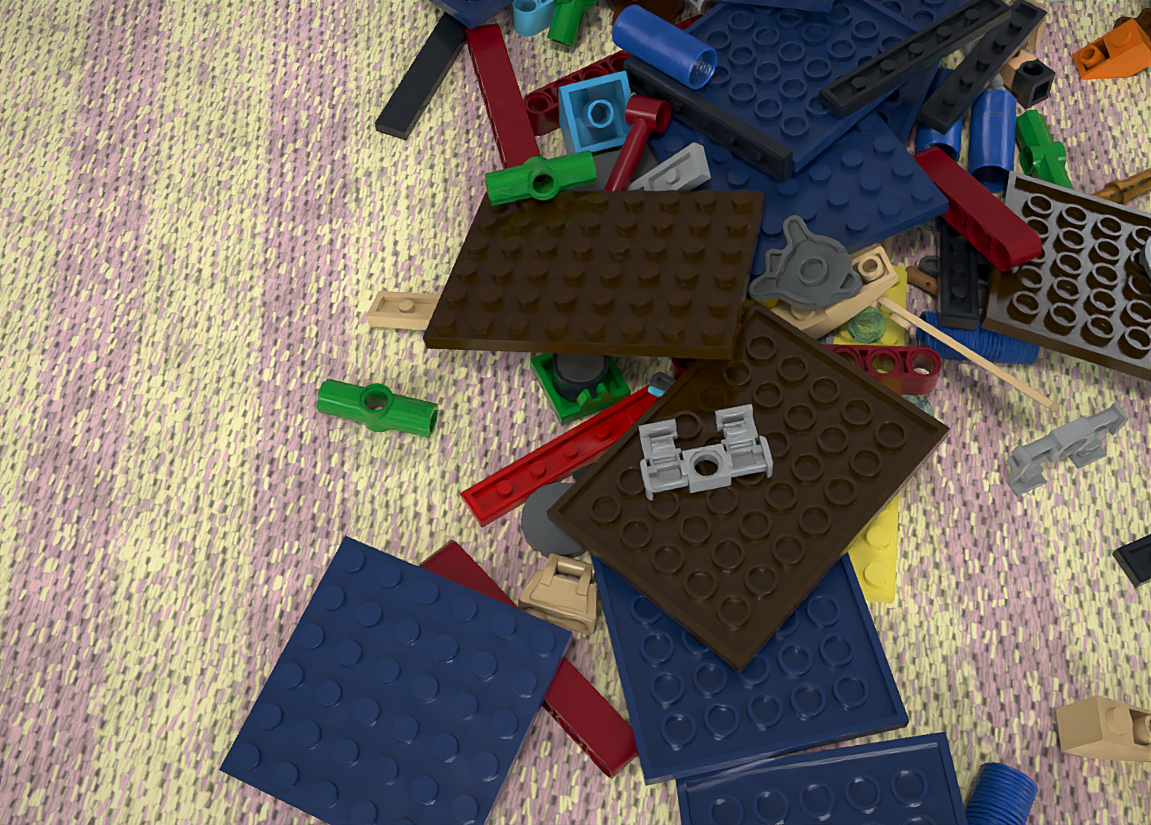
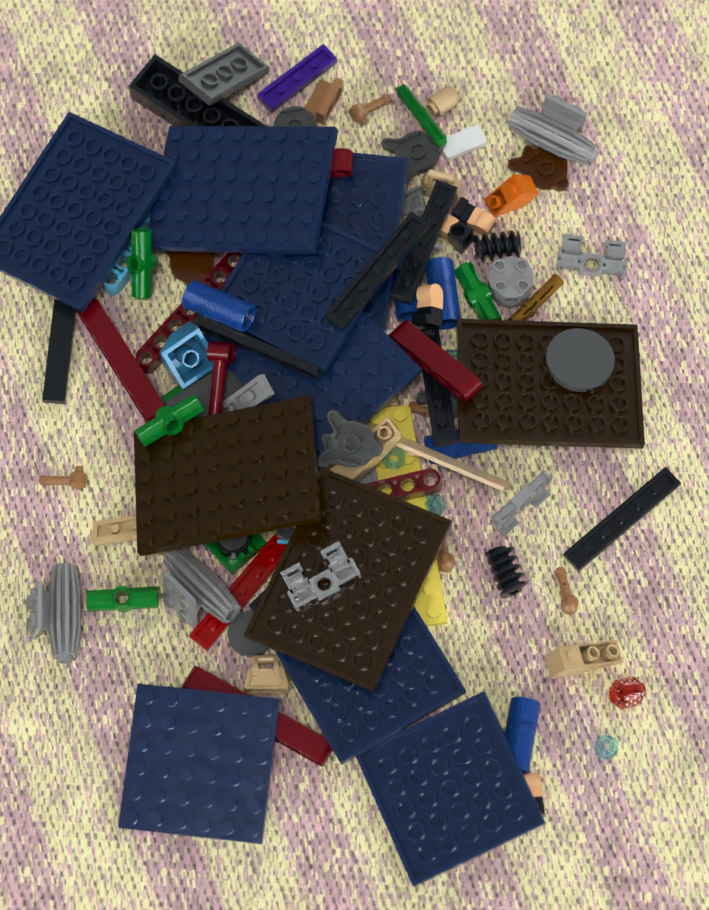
camera: 15 degrees left, 10 degrees up
none -> light grey plate [26,563,81,664]
none -> medium nougat piece [39,466,87,489]
none -> light grey plate [162,548,241,629]
none -> leg [411,284,443,328]
none -> medium nougat piece [437,543,455,573]
none -> leg [451,197,496,236]
none -> black piece [473,230,521,262]
none -> black piece [485,546,527,598]
none -> light grey brick [488,256,534,308]
none -> medium nougat piece [555,567,579,615]

